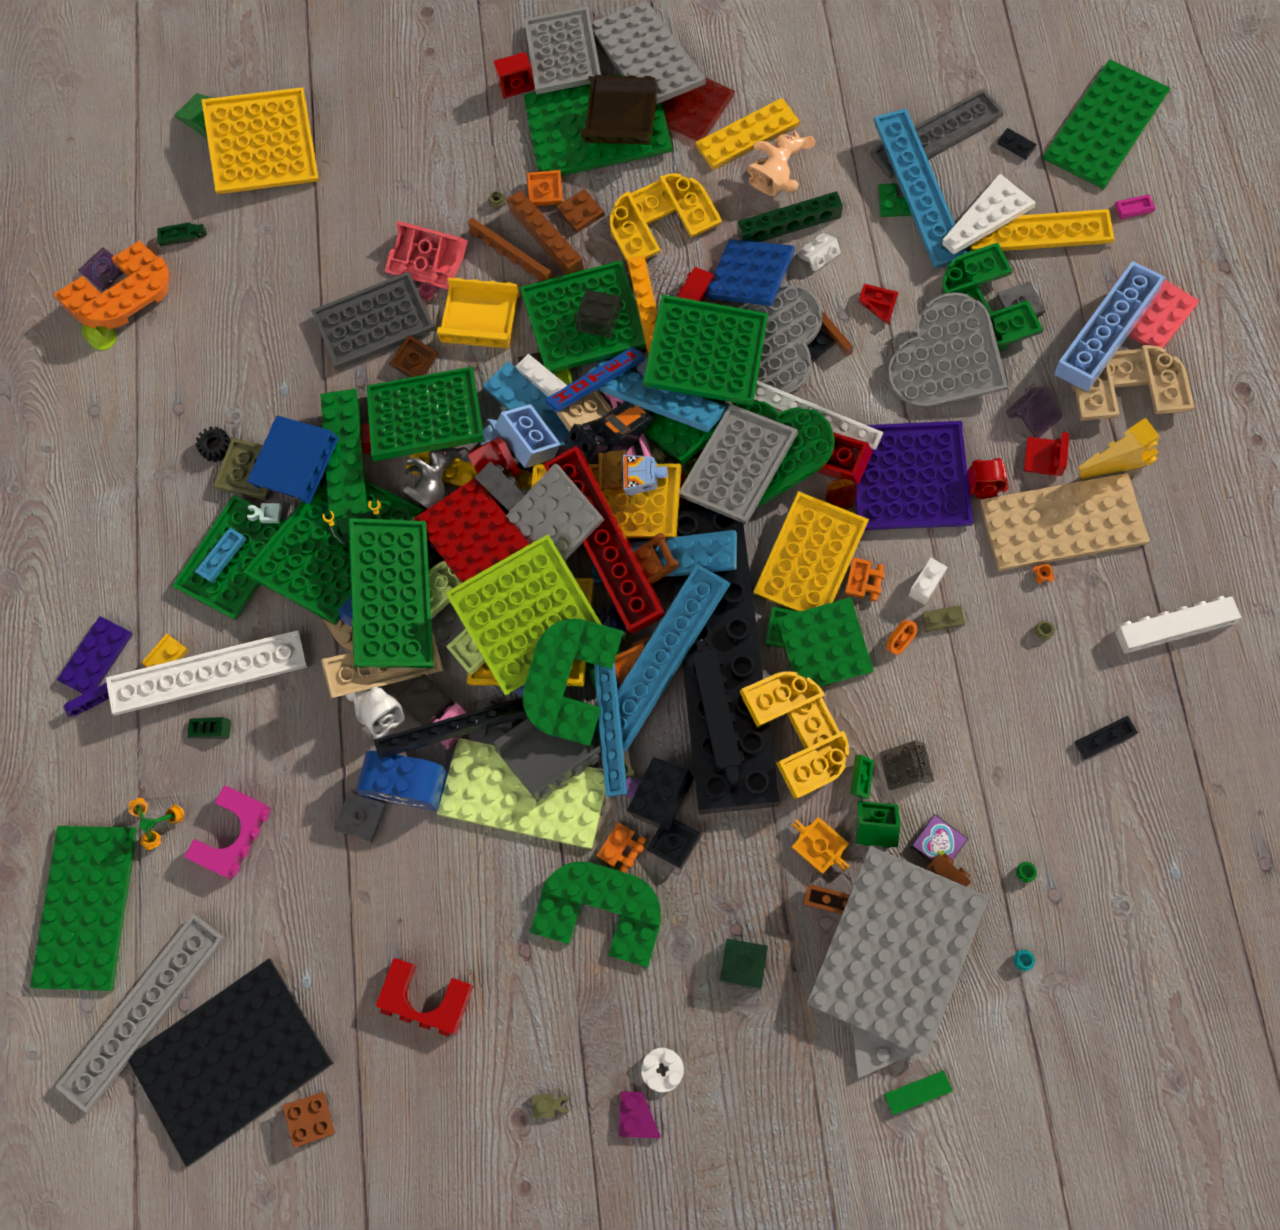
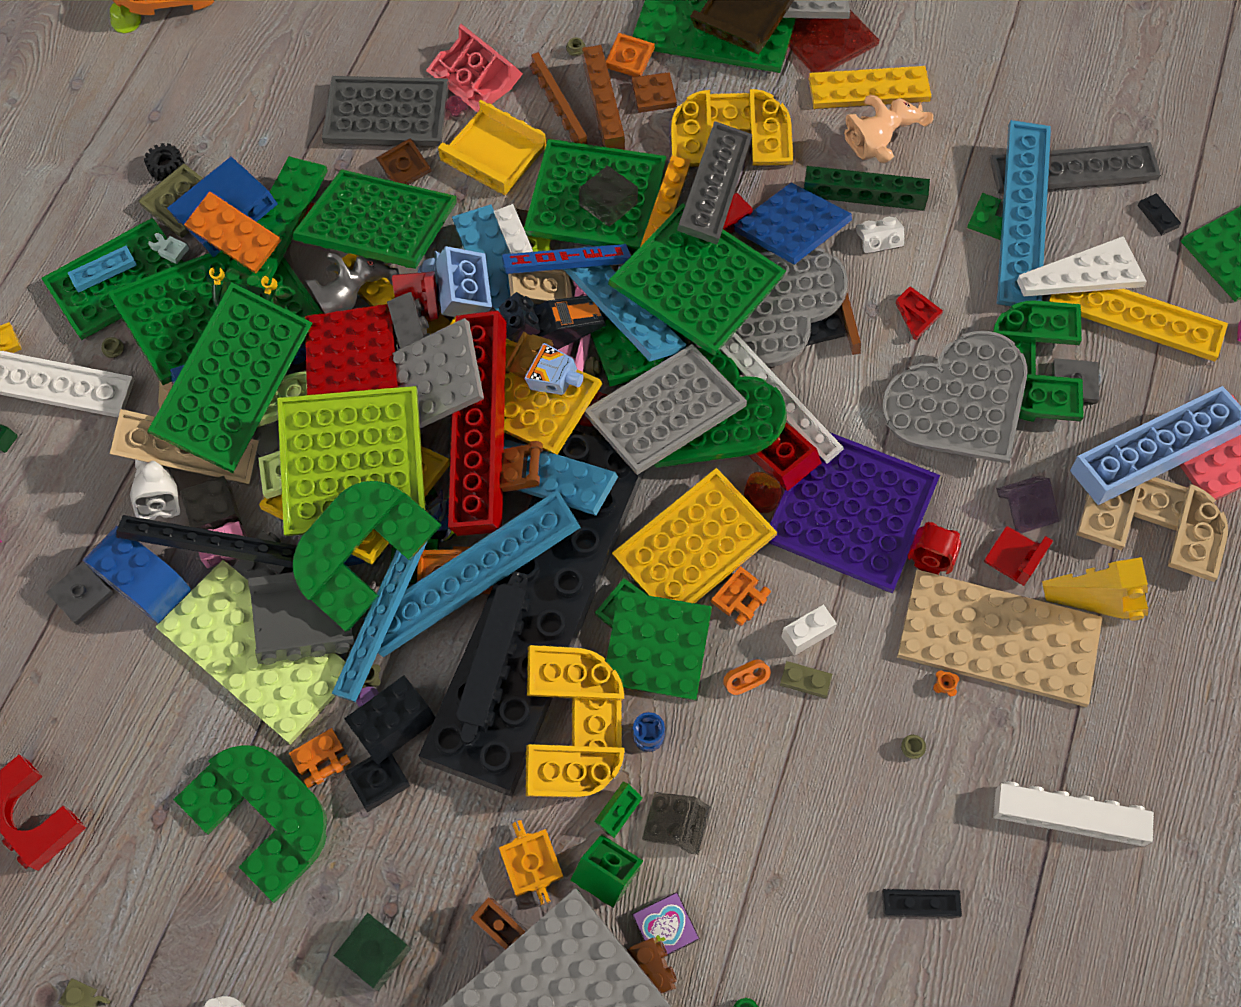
camera: 20 degrees right, 5 degrees down
none -> olive plate [101,337,124,358]
none -> orange plate [184,191,281,274]
none -> blue wheel [633,712,665,752]
none -> flat silver plate [677,121,752,245]

